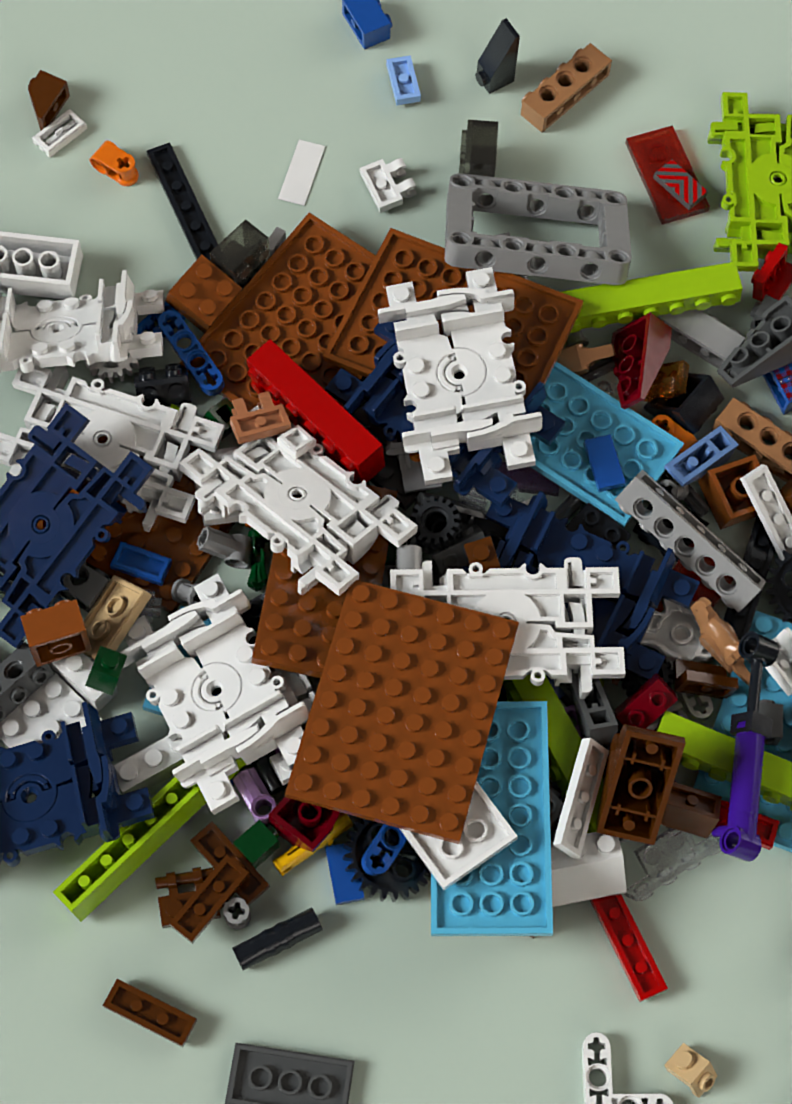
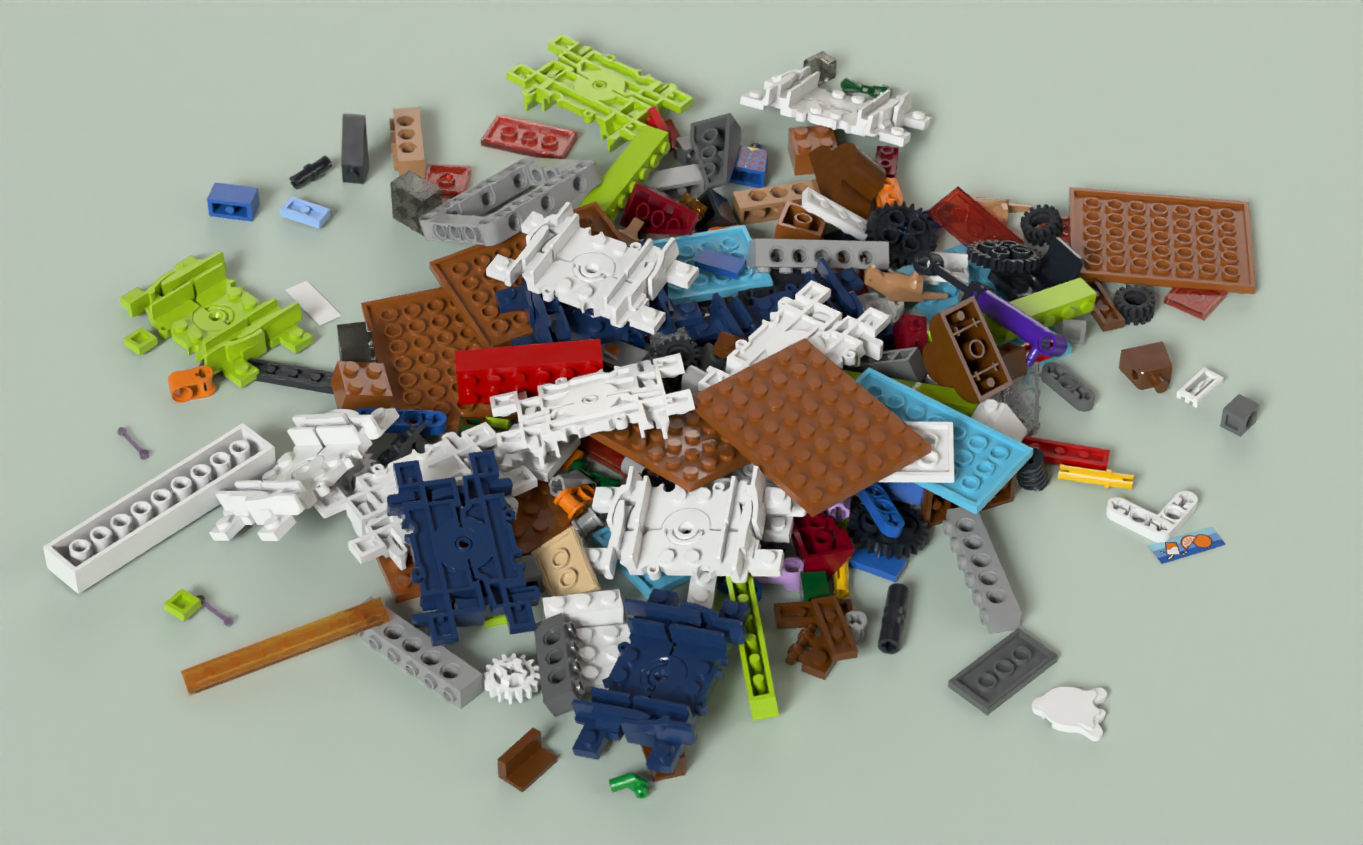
camera: 50 degrees left, 25 degrees down
dark orange brick [20,599,92,667] -> none
reddish brown slope [28,70,70,131] -> none
white tile [32,109,87,158] -> none
dark green brick [85,646,127,695] -> none
reddish brown plate [102,979,197,1048] -> none
blue tile [110,541,173,586] -> none
nougat plate [230,391,291,444] -> none
white tile [277,425,316,460] -> none
white plate [360,158,417,213] -> none
white plate [552,737,609,858] -> none
dark grey tile [653,159,708,210] -> none
medium blue slope [664,425,739,487] -> none
tan bracket [664,1043,717,1098] -> none
reddish brown panel [673,659,739,699] -> none
none -> clear purple hinge [117,427,149,460]
none -> lime piece [120,251,314,388]
none -> lime plate [123,327,158,356]
none -> black pin [289,155,332,189]
none -> clear red tile [421,163,471,199]
none -> orange piece [553,484,595,521]
none -> light grey brick [943,507,1022,634]
none -> black piece [1017,447,1049,491]
none -> dark grey beam [1041,362,1095,412]
none -> yellow pin [1058,464,1134,490]

